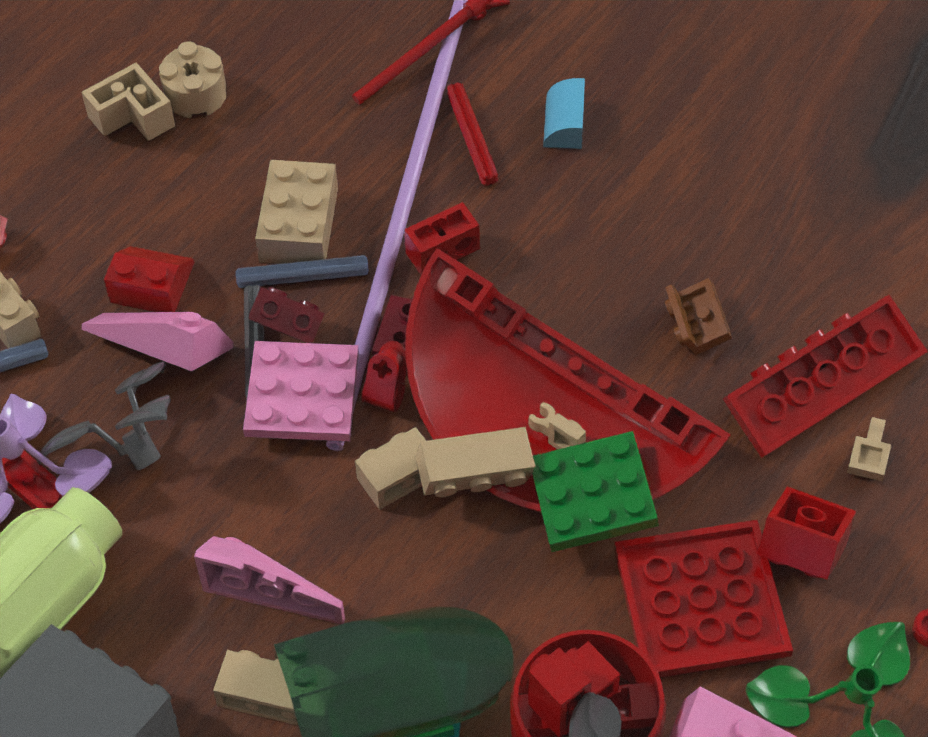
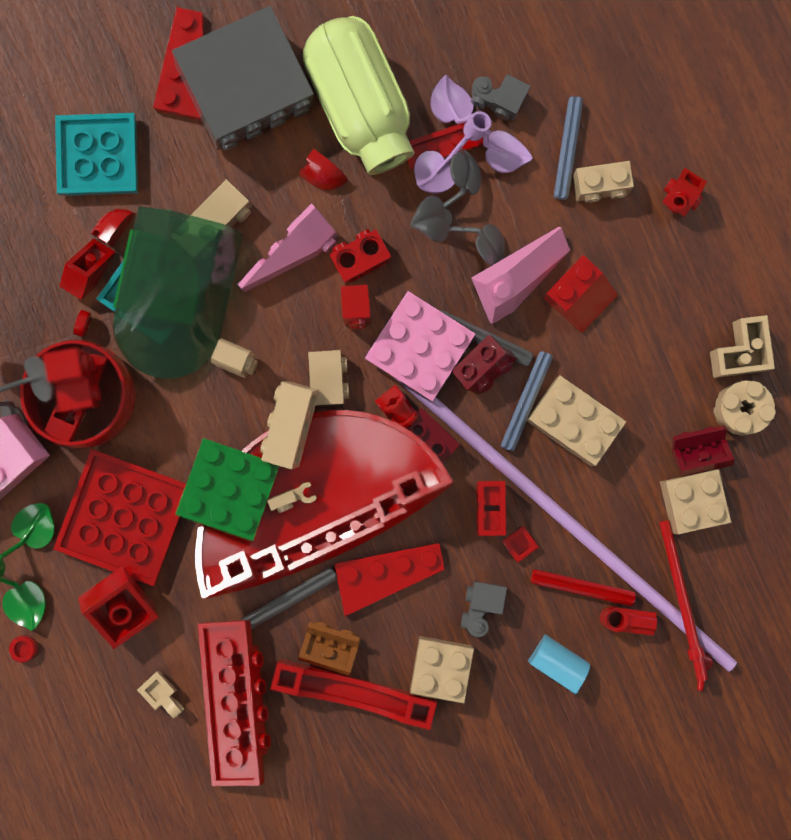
camera: 120 degrees right, 30 degrees up
none -> tan brick [211,338,258,378]
none -> dark grey axle [241,567,337,629]
none -> red arch [271,659,437,730]
none -> red brick [299,148,348,190]
none -> red brick [329,229,392,286]
none -> red wing [335,543,445,616]
none -> red brick [341,284,371,330]
none -> tan brick [410,636,474,703]
none -> dark grey brick [460,580,507,637]
none -> red tile [501,526,539,563]
none -> red piece [600,606,657,636]
none -> tan brick [660,469,731,534]
none -> dark red bracket [672,425,734,477]

